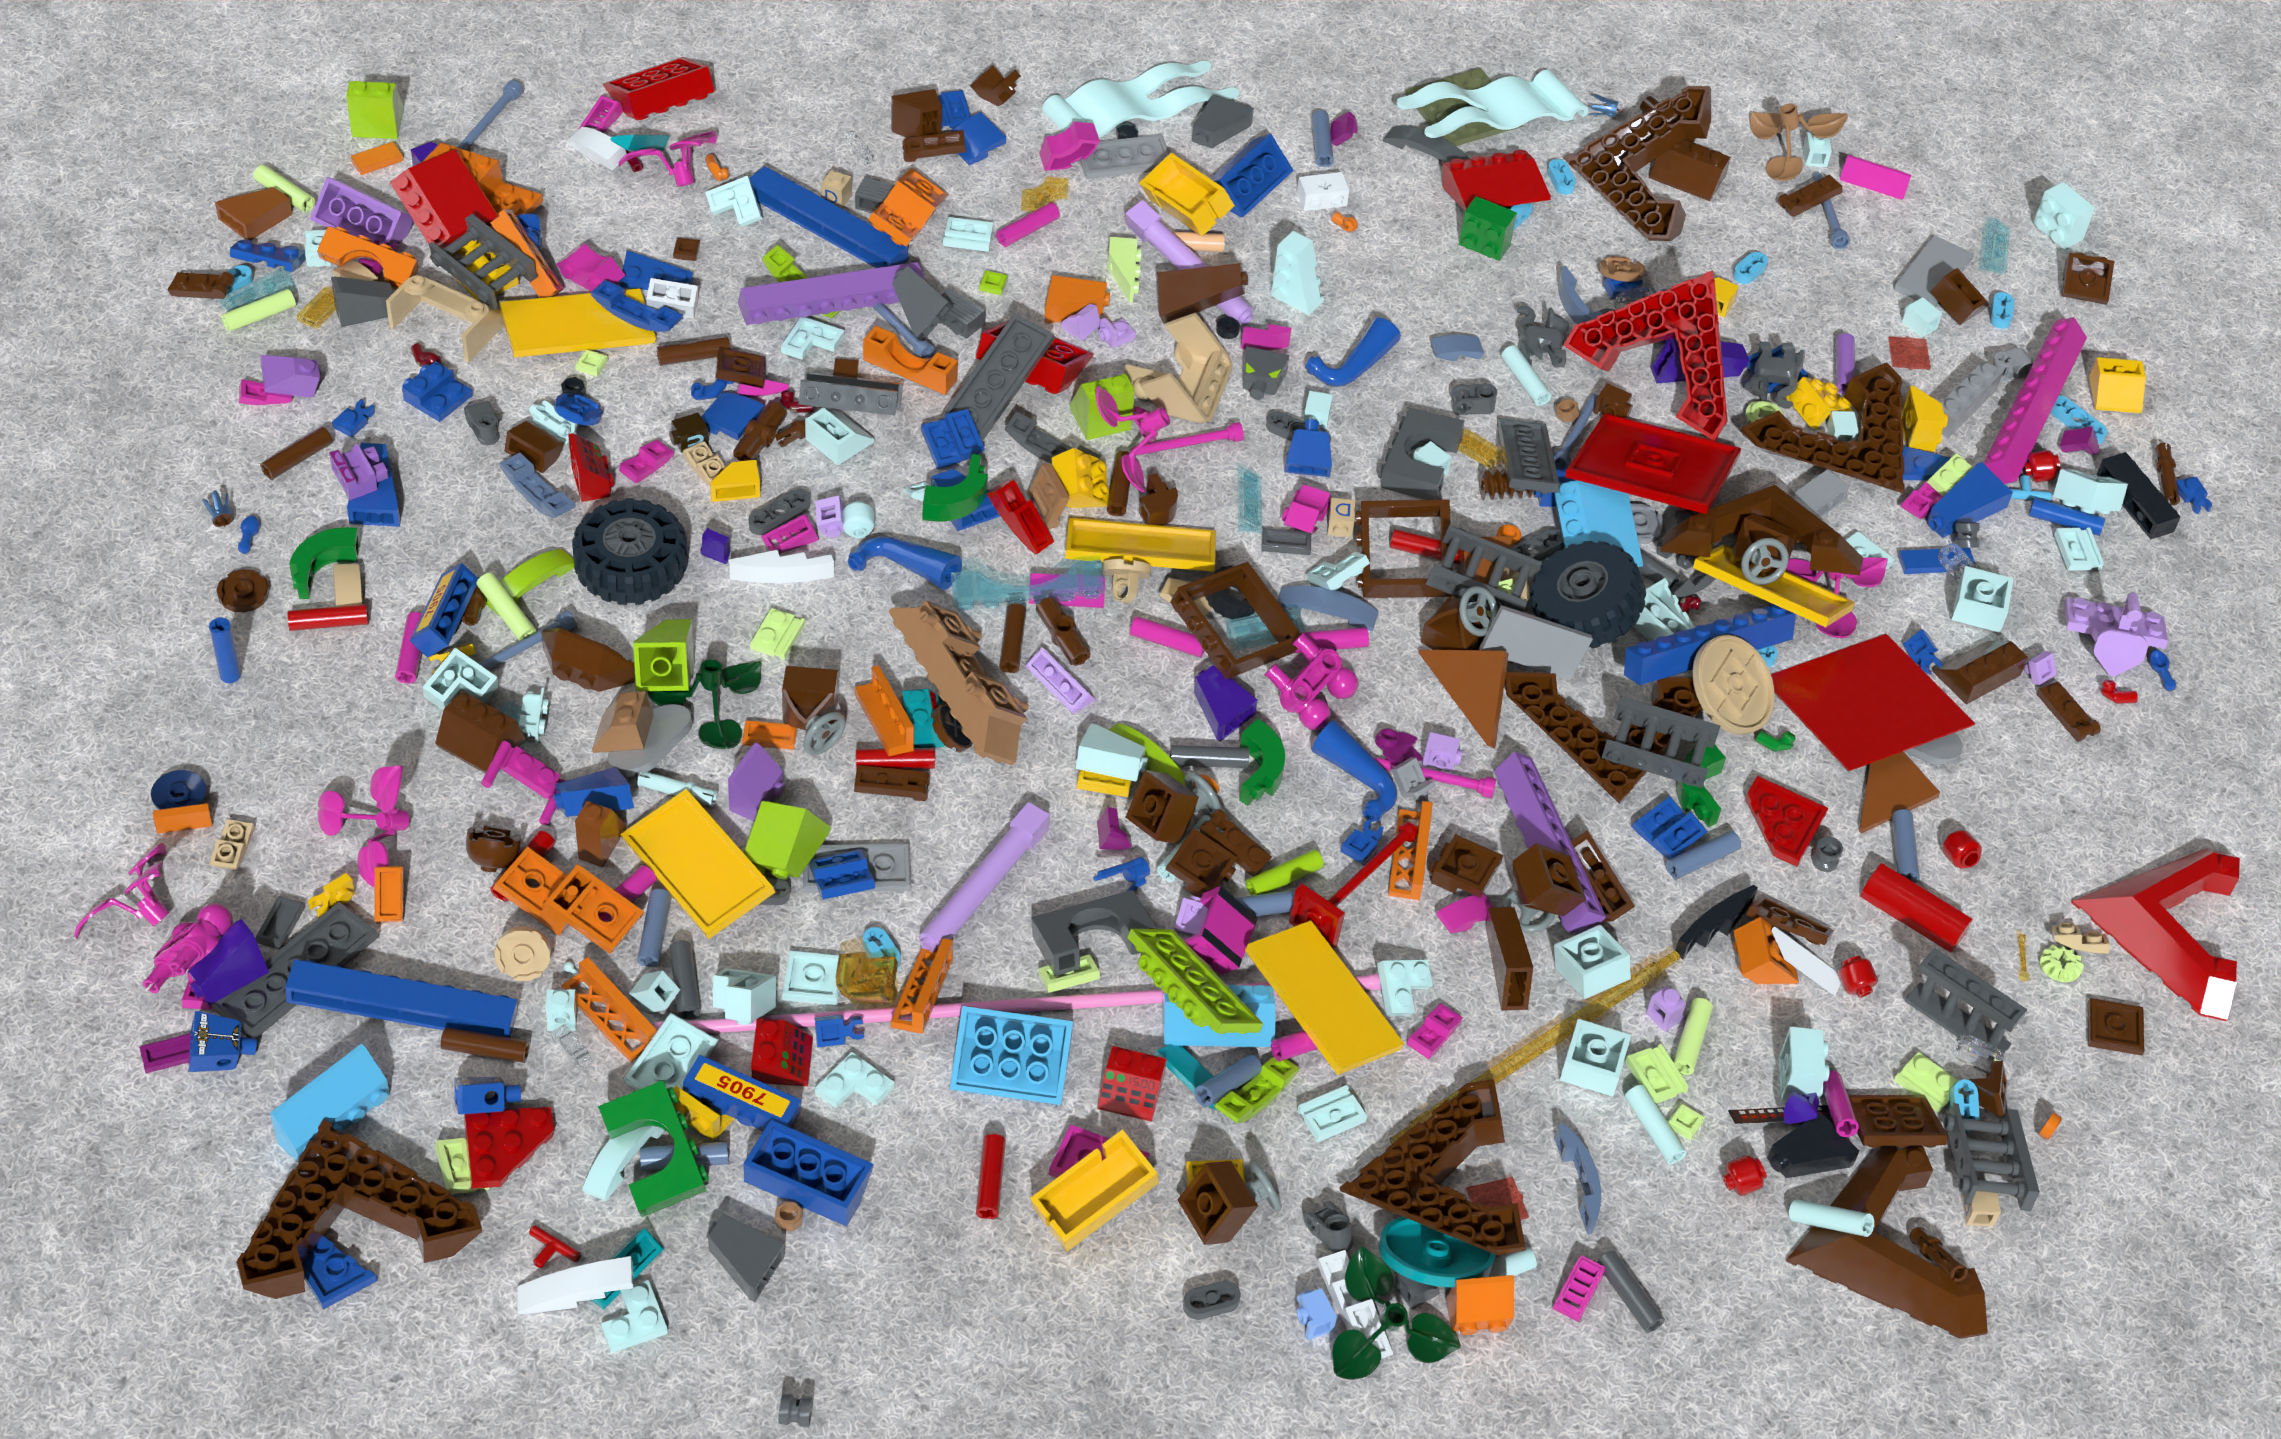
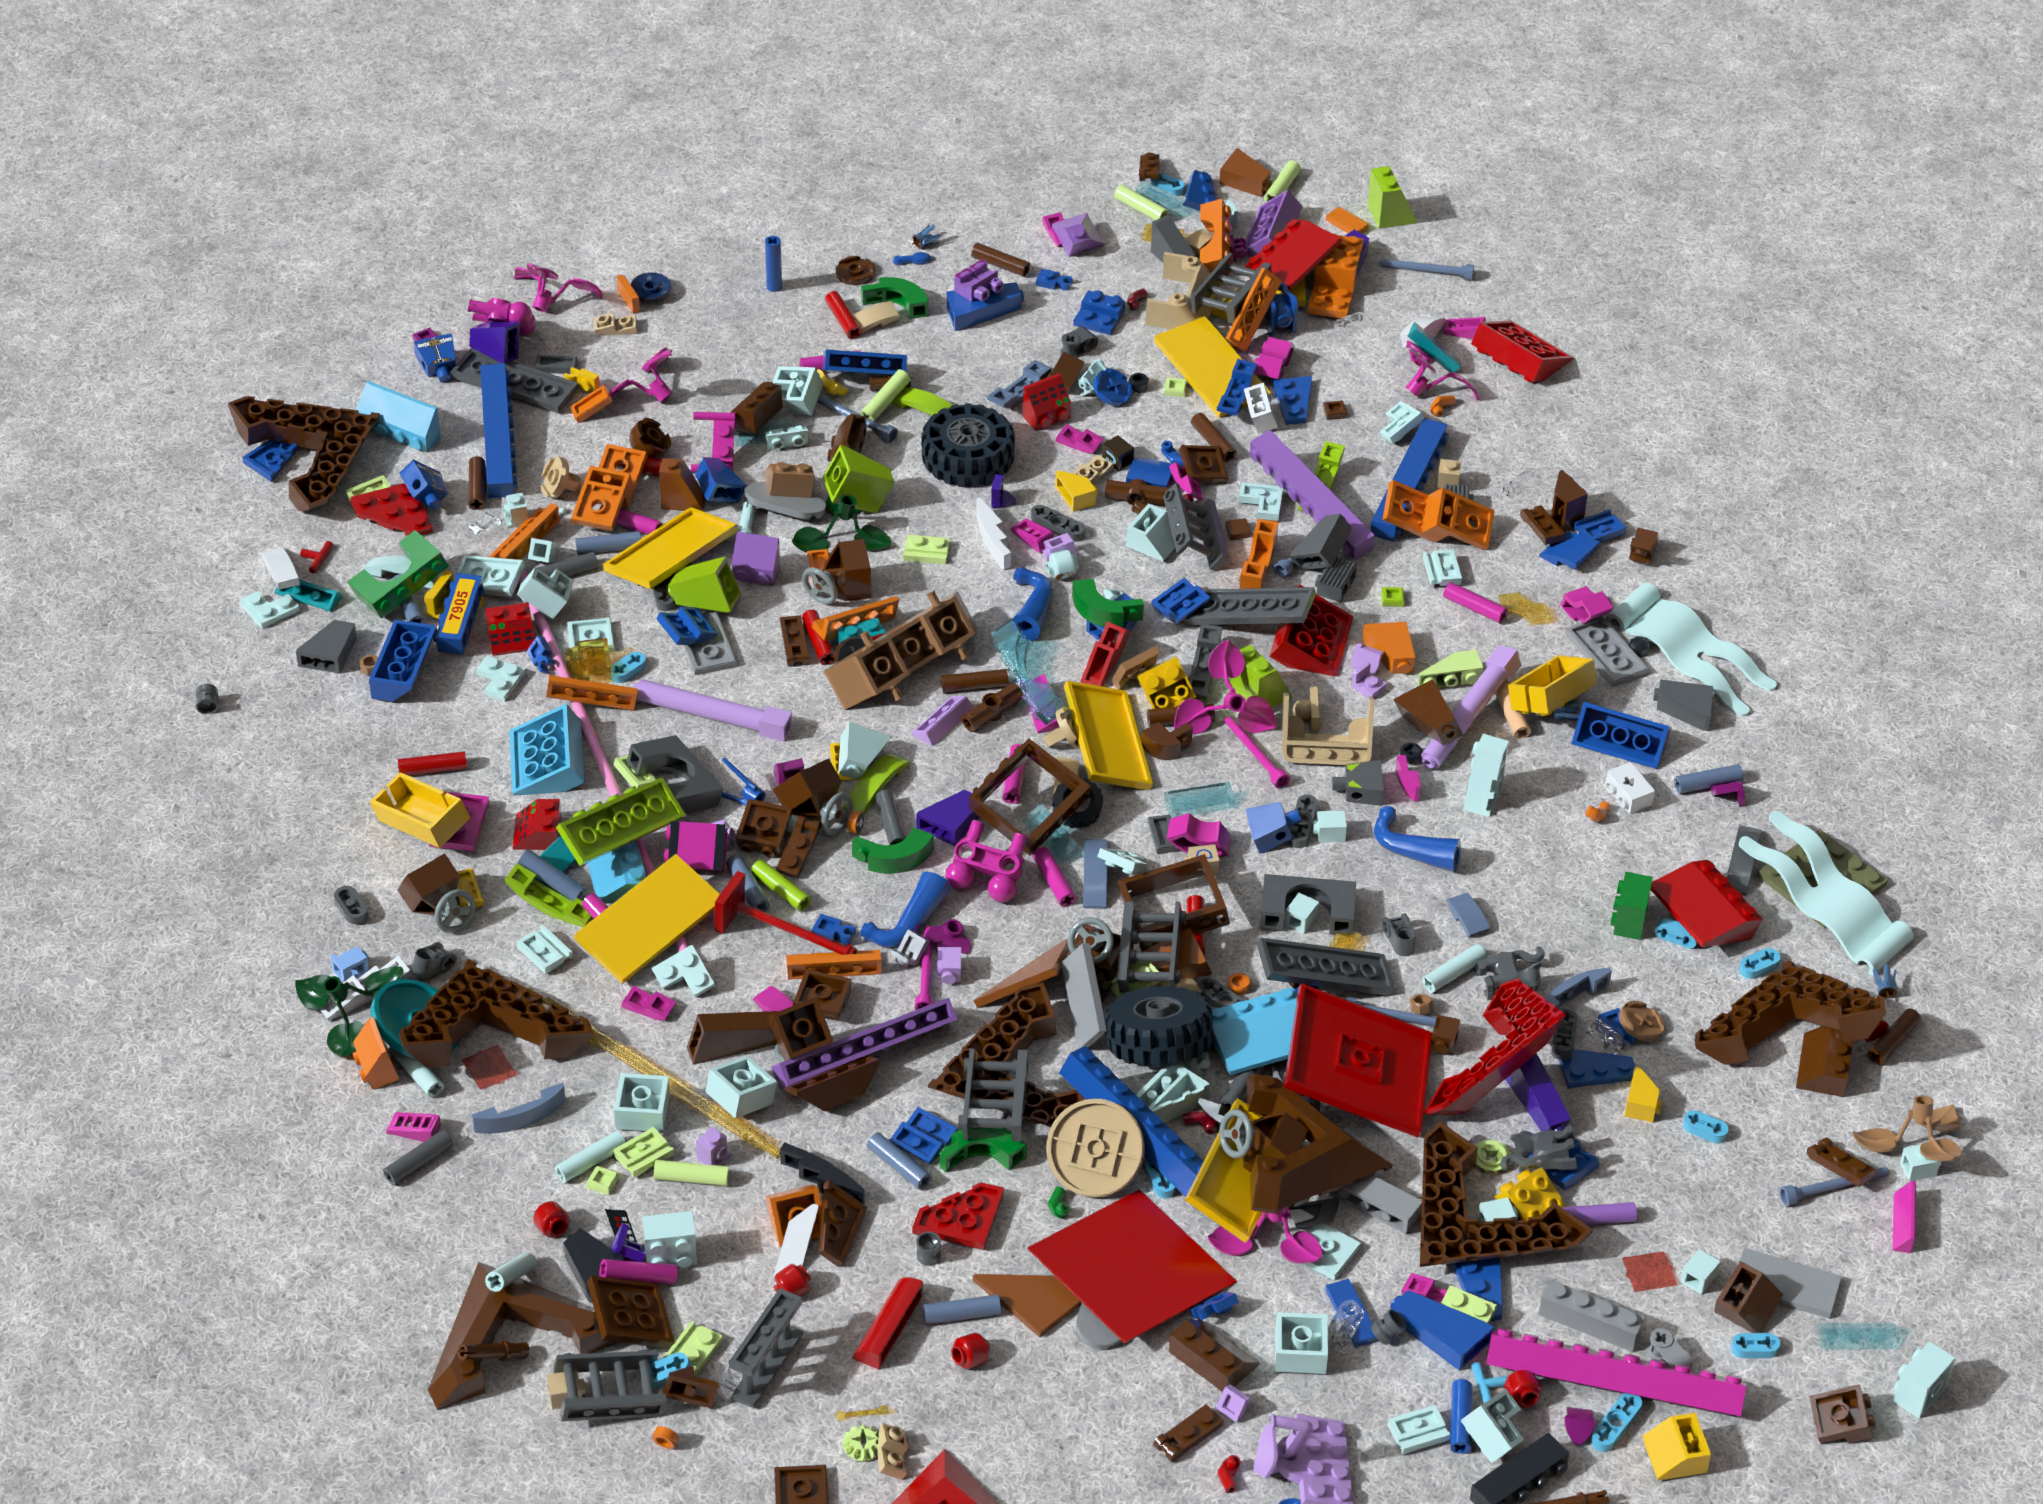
camera: 80 degrees right, 5 degrees down
yellow slope [1901,386,1948,453] -> none

